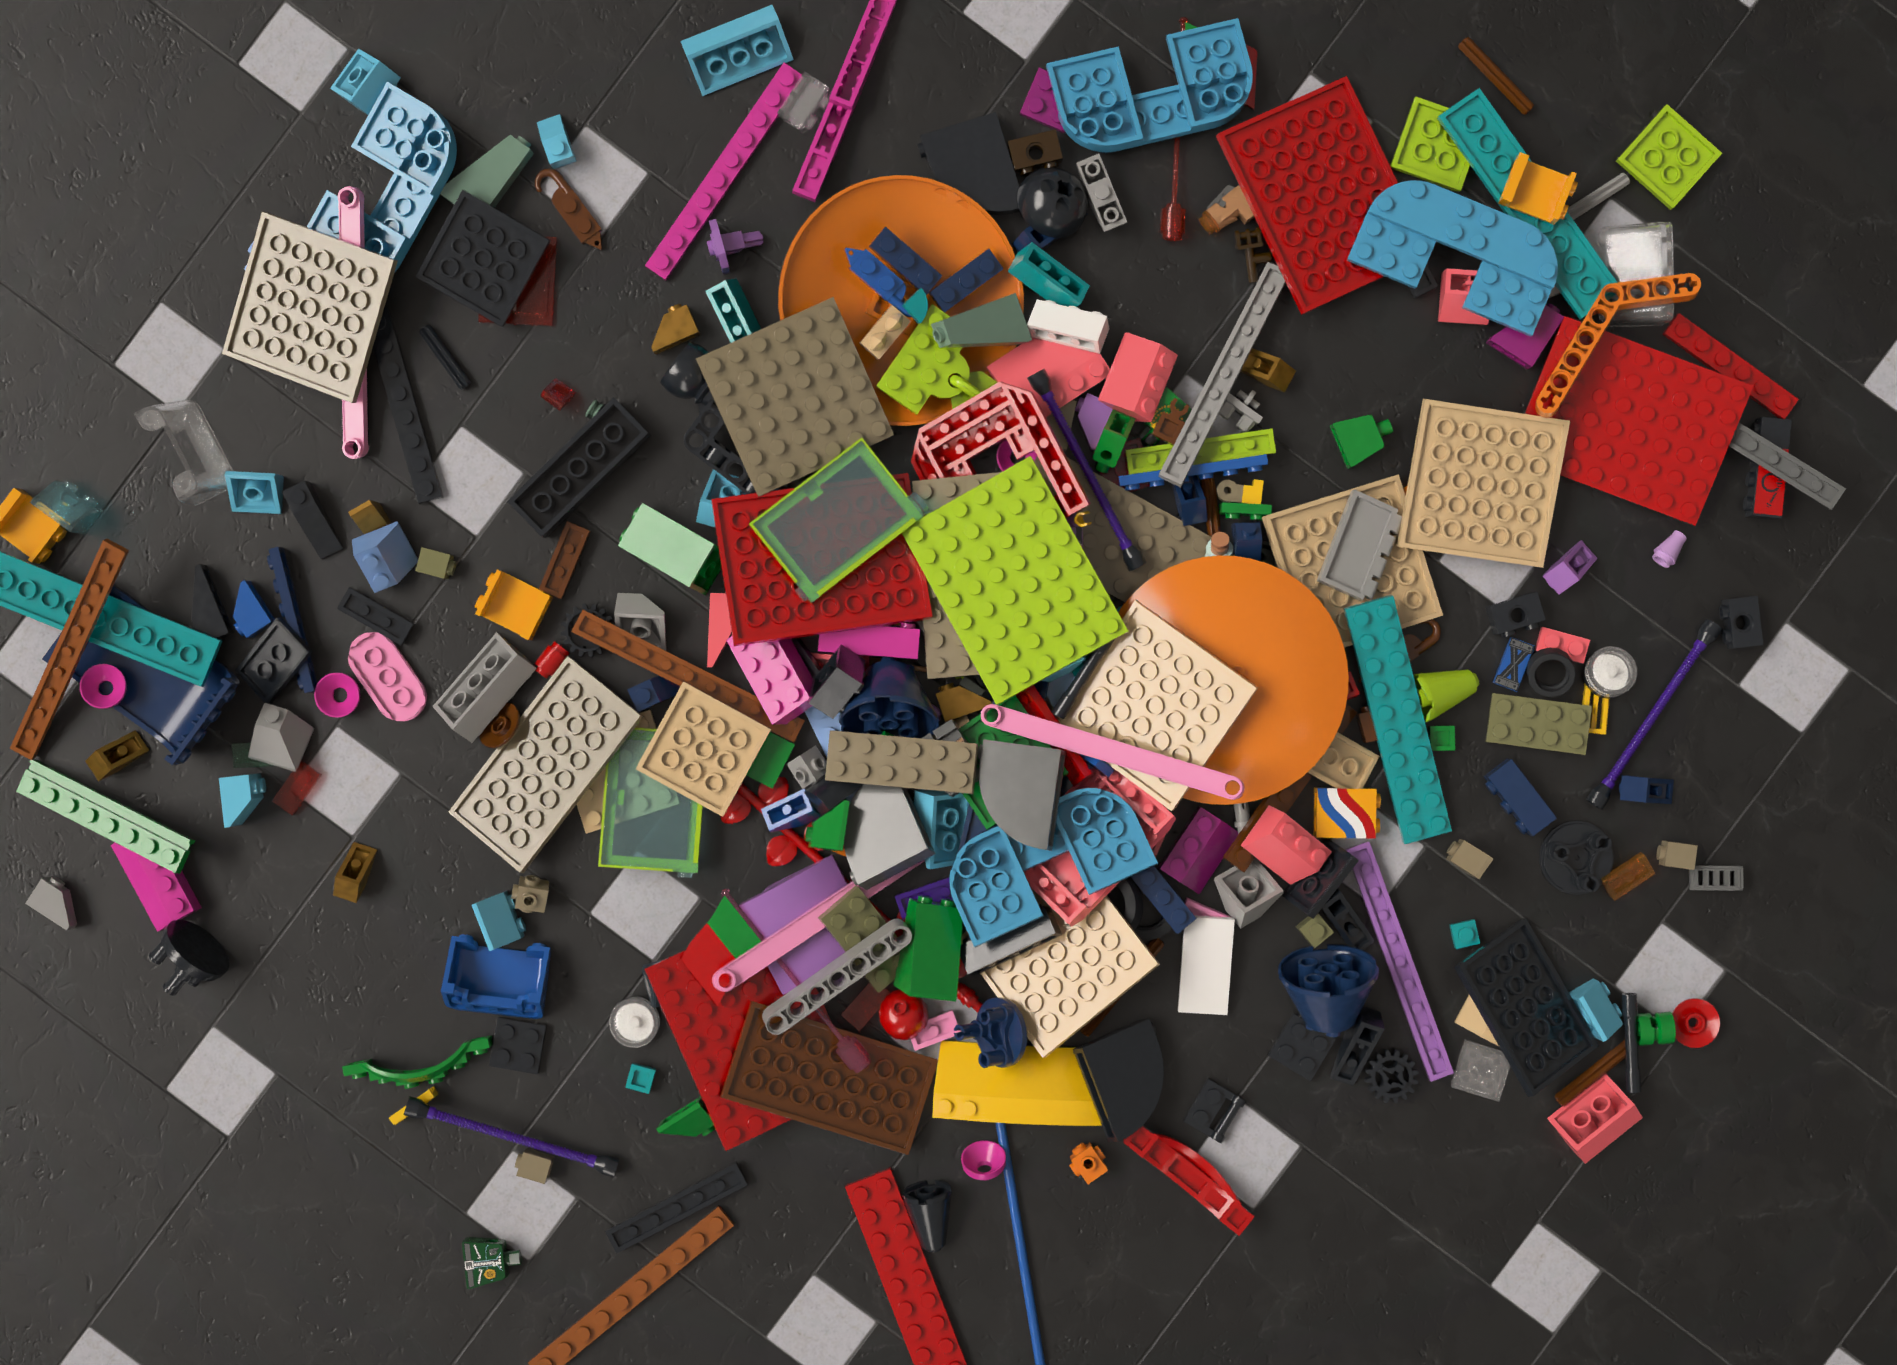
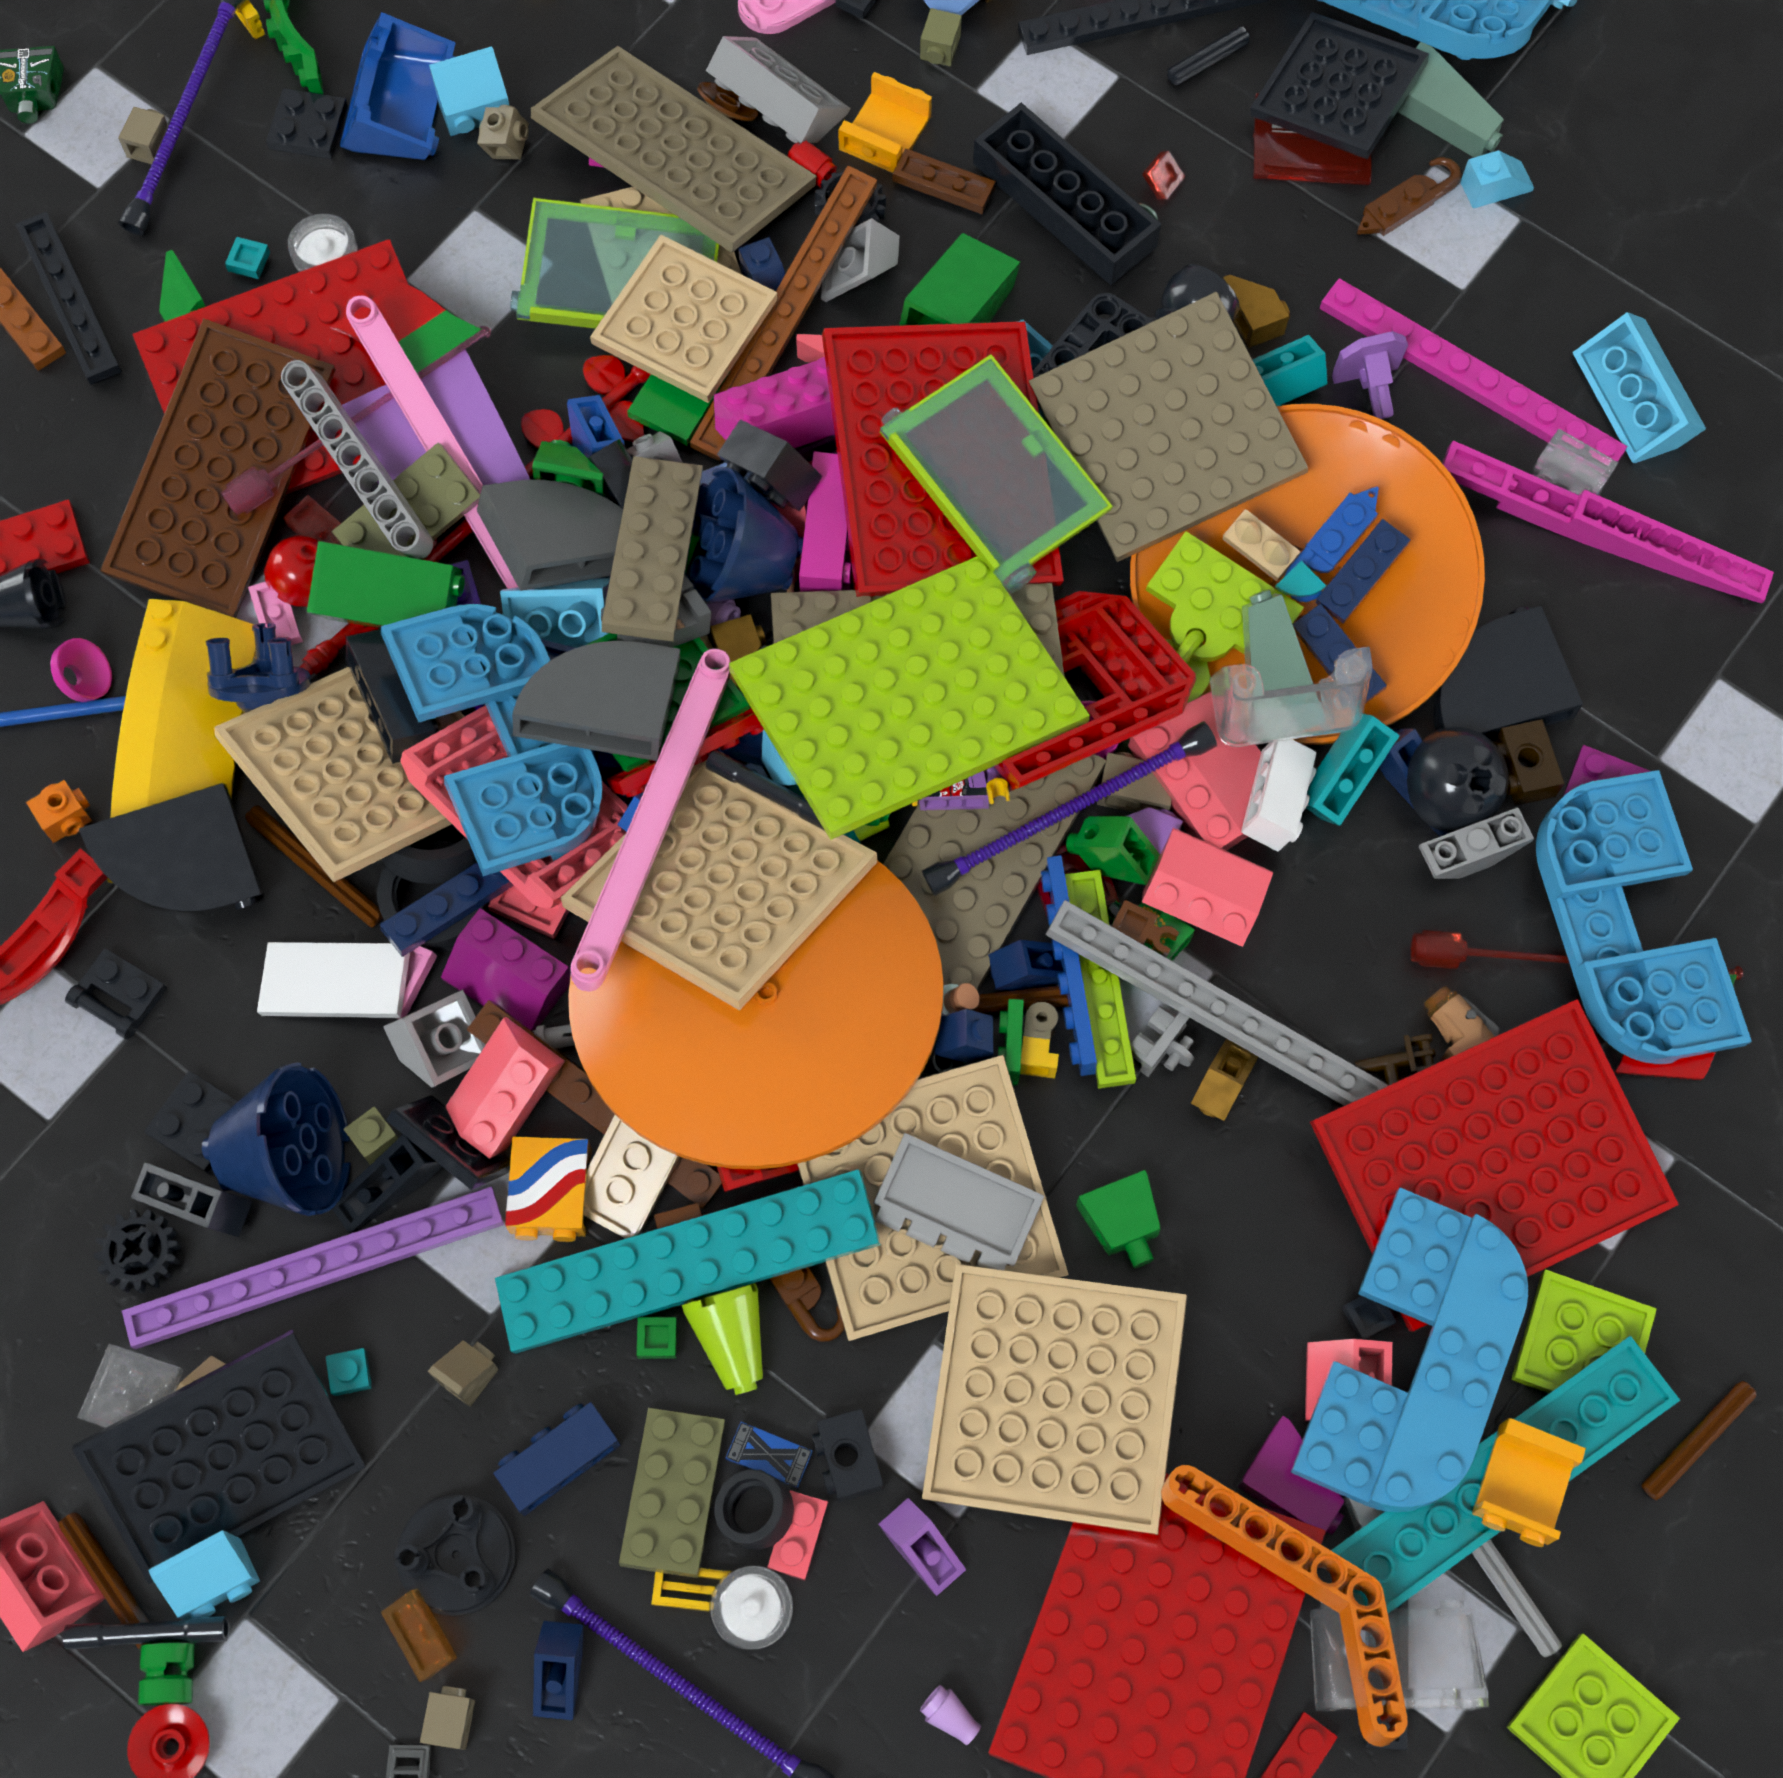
camera: 90 degrees right, 20 degrees down
none -> clear windscreen [1210,647,1372,747]

